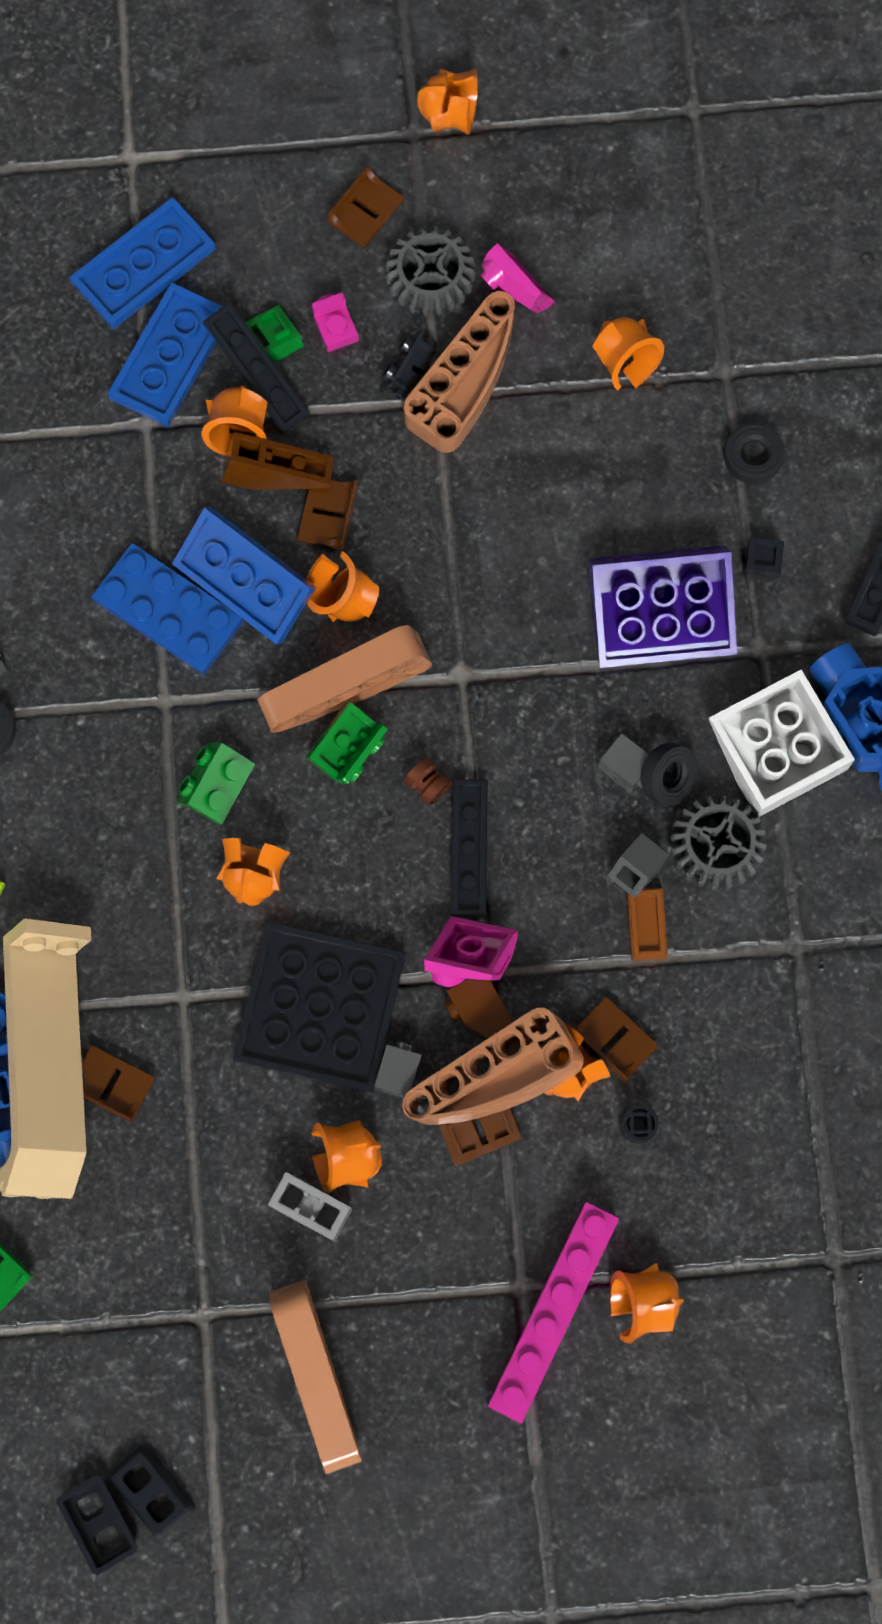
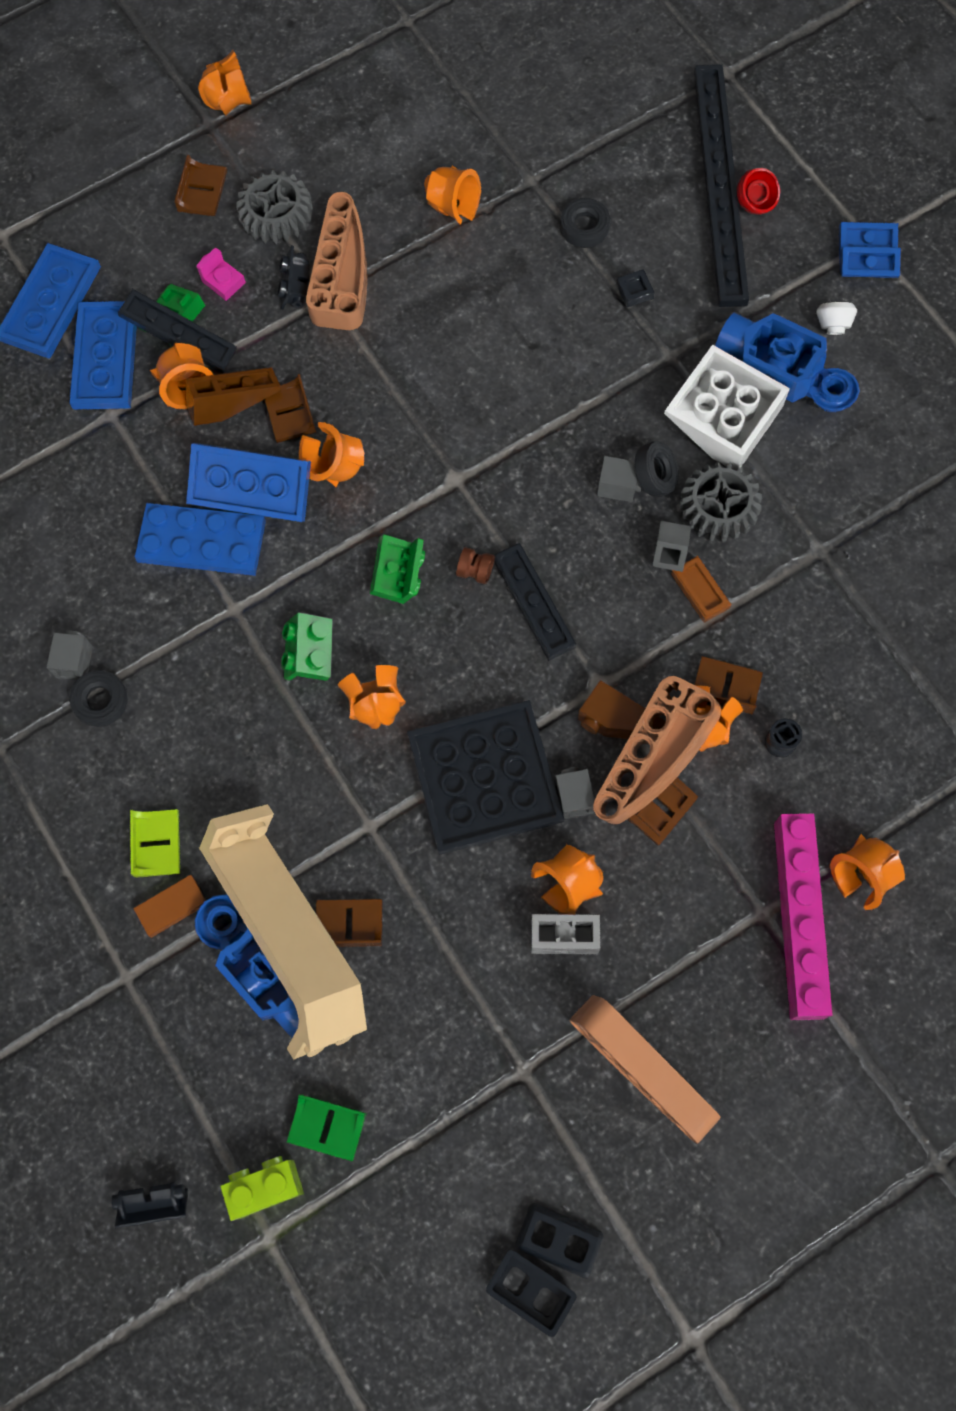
camera: 25 degrees left, 5 degrees down
nougat beam [258,625,432,733] -> none
dark pink slope [424,916,518,987] -> none
dark pink slope [481,243,555,314] -> none
dark purple slope [588,545,737,668] -> none

